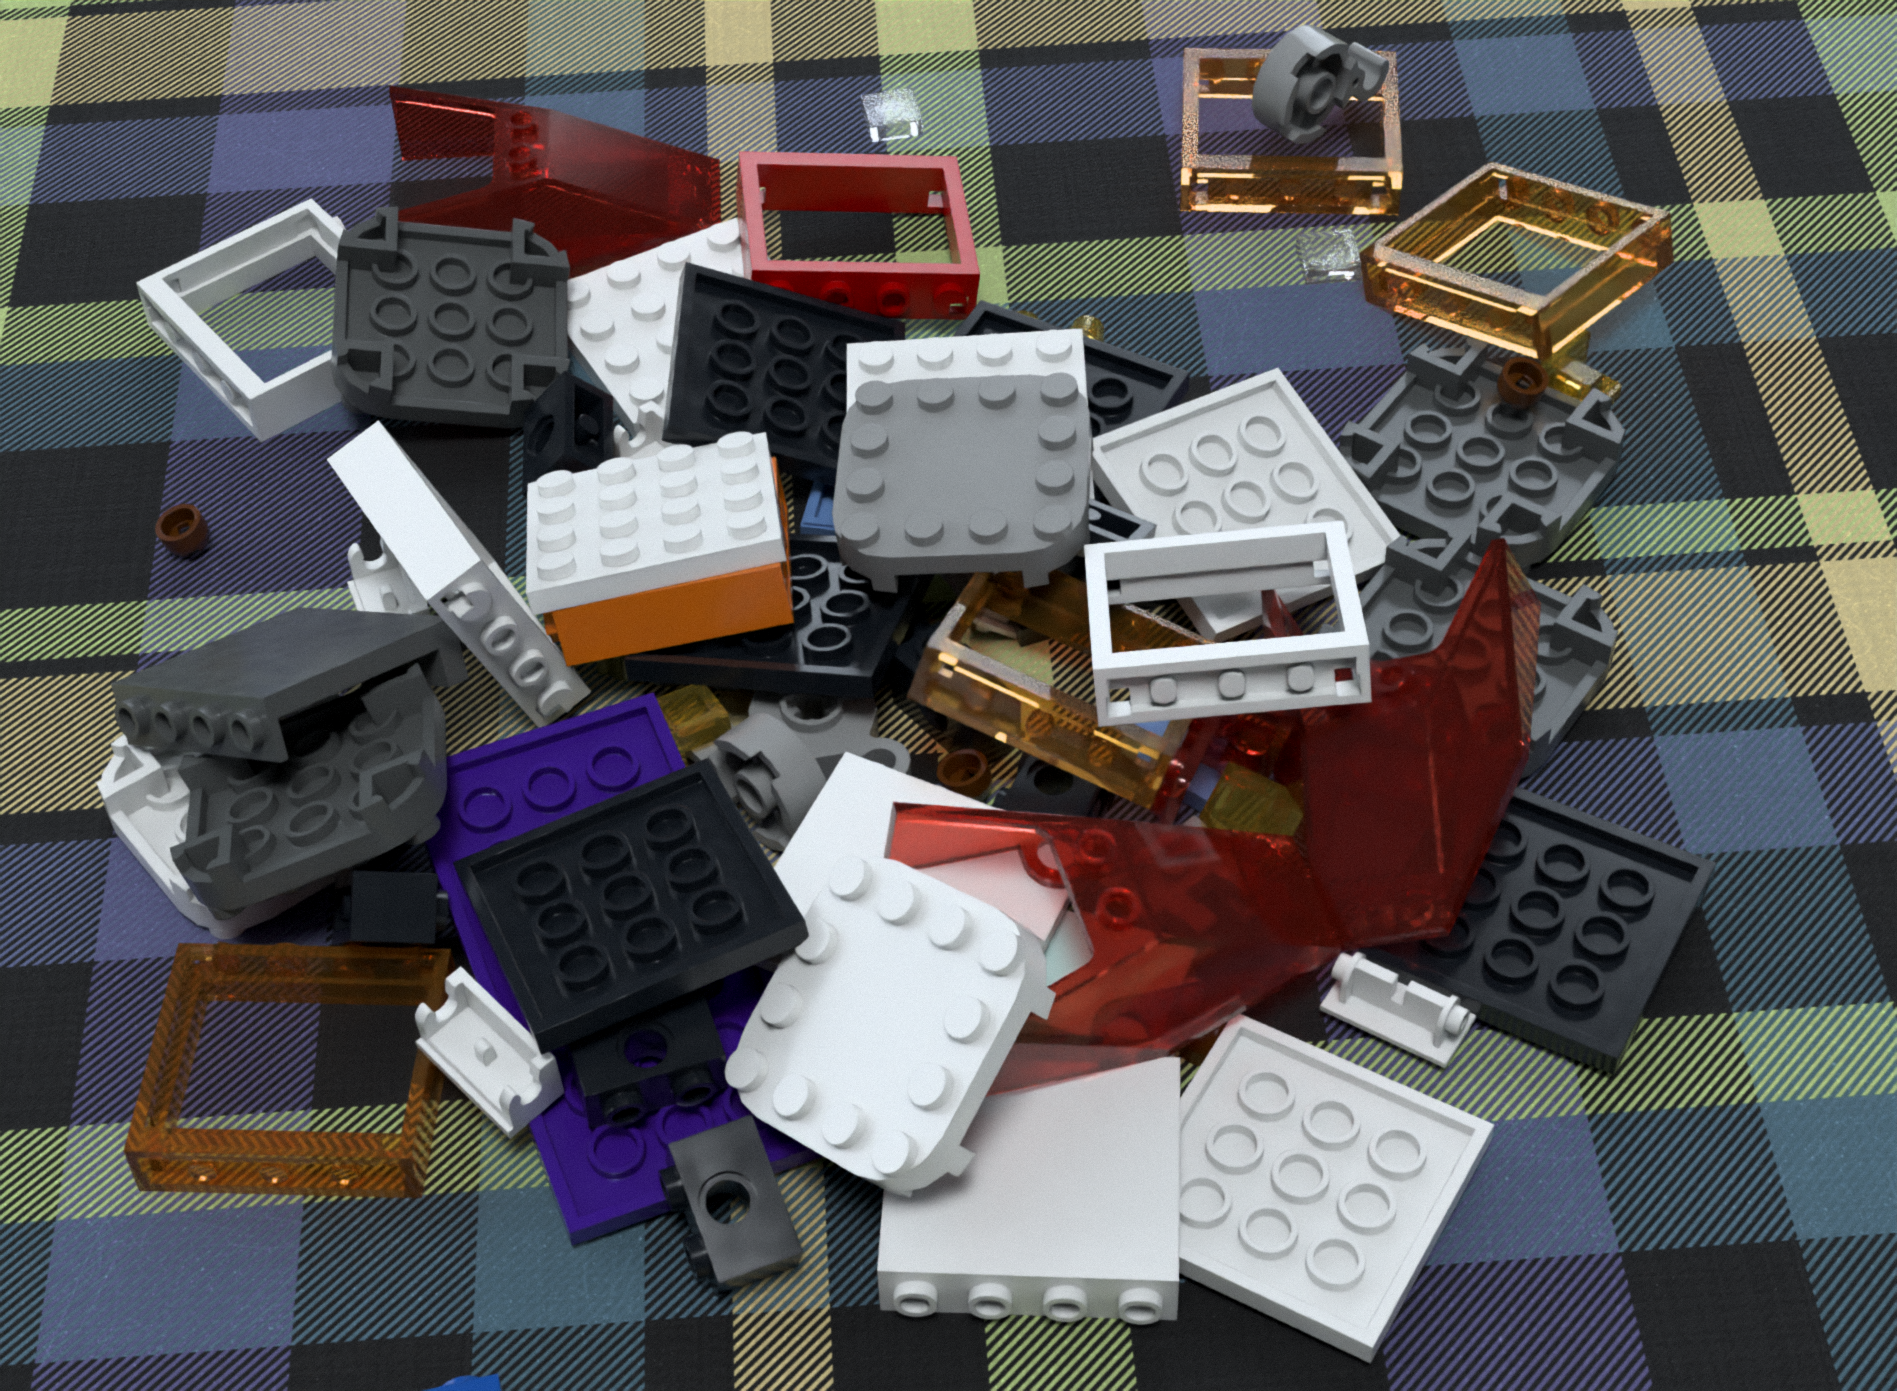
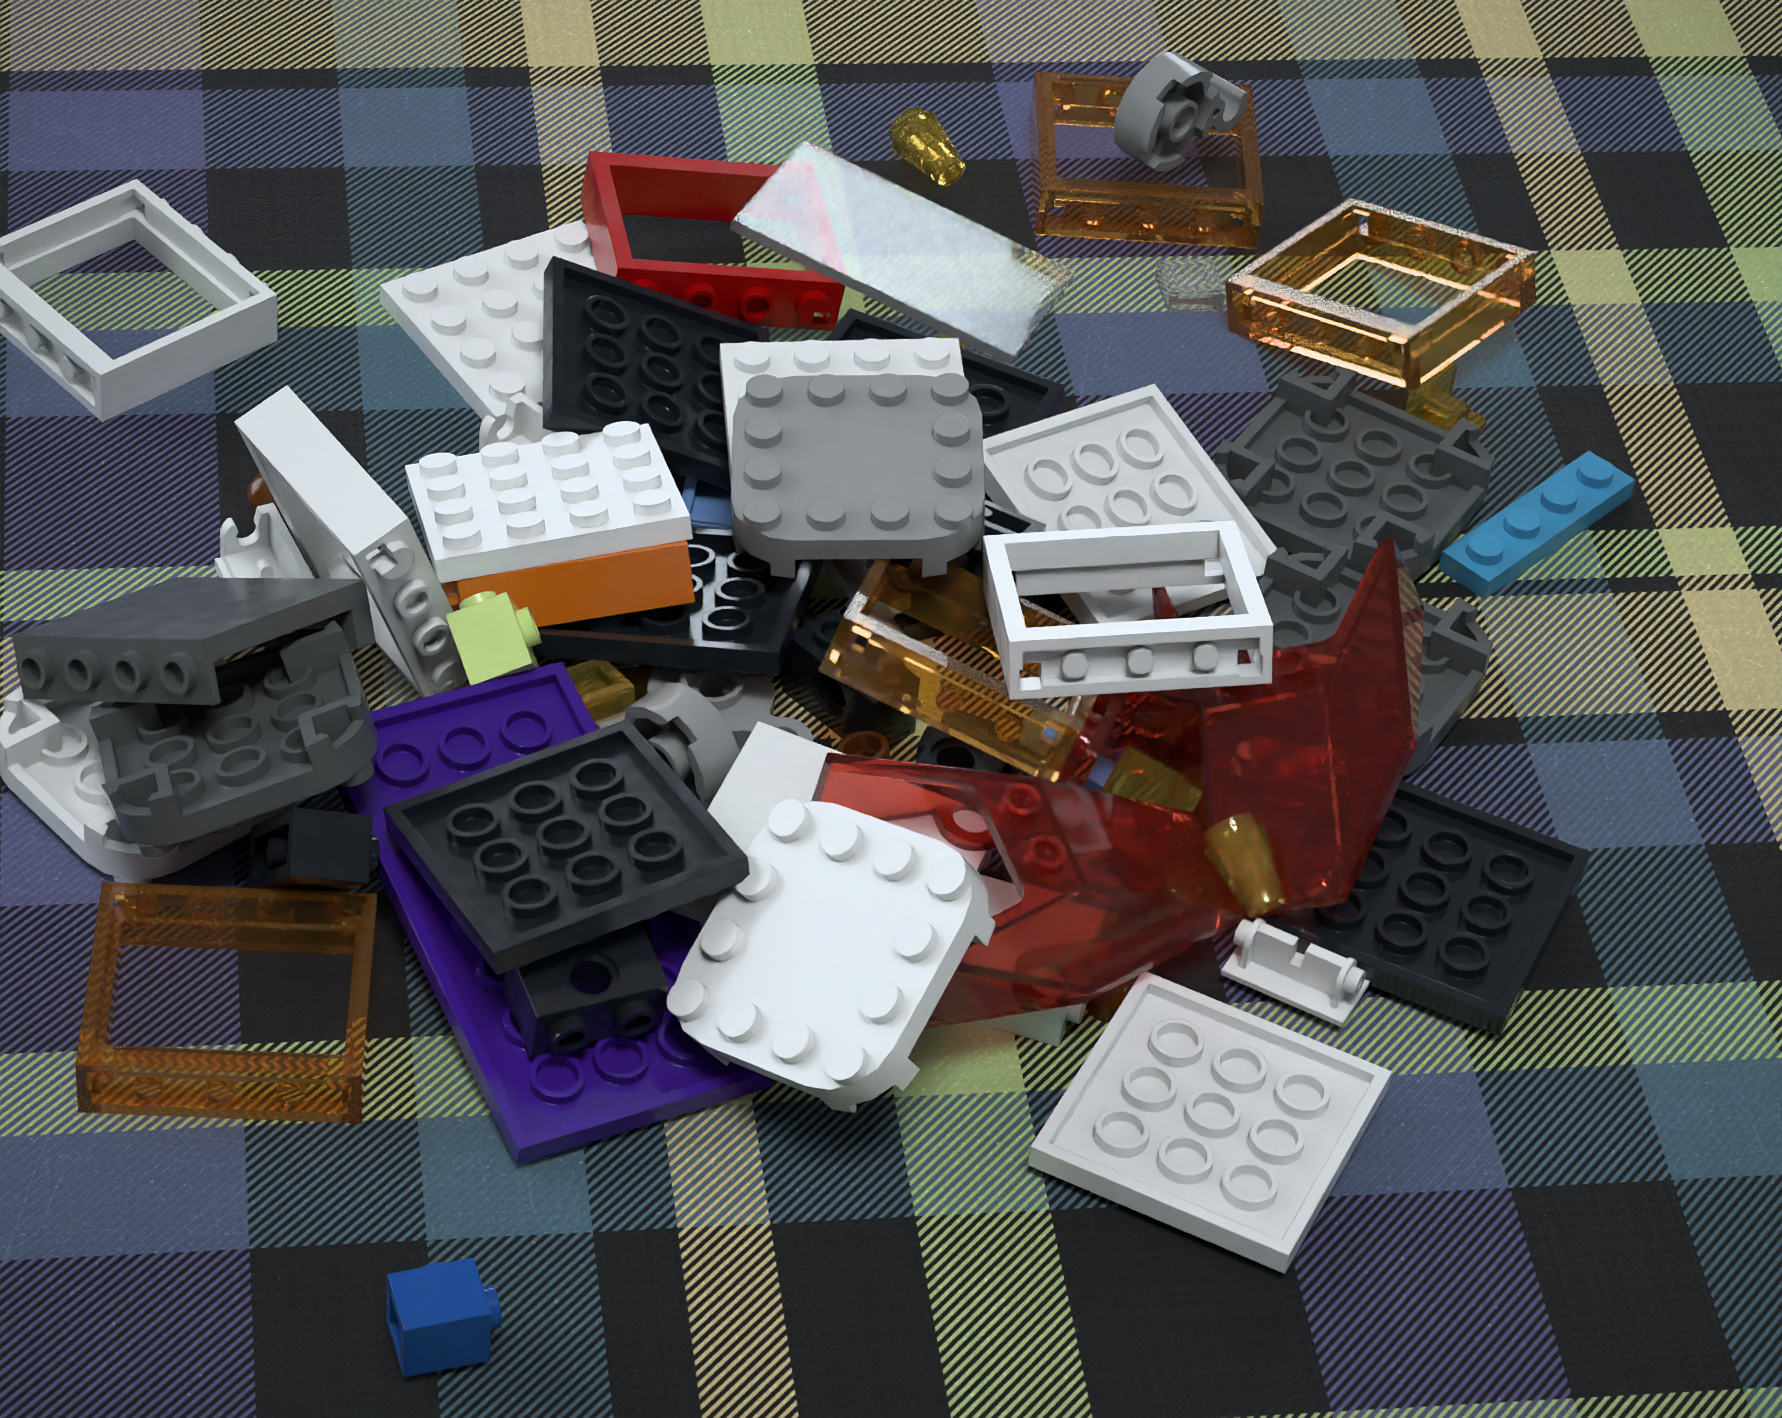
camera: 10 degrees left, 5 degrees down
reddish brown hinge [155,504,210,557] -> none
dark grey plate [331,207,570,428] -> none
clear red windscreen [389,86,722,279] -> none
white hinge [415,966,564,1139] -> none
black brick [522,371,614,497] -> none
black brick [658,1114,803,1297] -> none
clear tile [861,88,923,142] -> none
white panel [877,1052,1180,1325] -> none
reddish brown hinge [1496,357,1549,410] -> none
none -> yellowish green brick [445,591,542,685]
none -> clear piece [729,140,1076,366]
none -> clear yellow cone [889,107,965,187]
none -> clear yellow cone [1204,813,1285,917]
none -> dark azure plate [1438,451,1635,600]

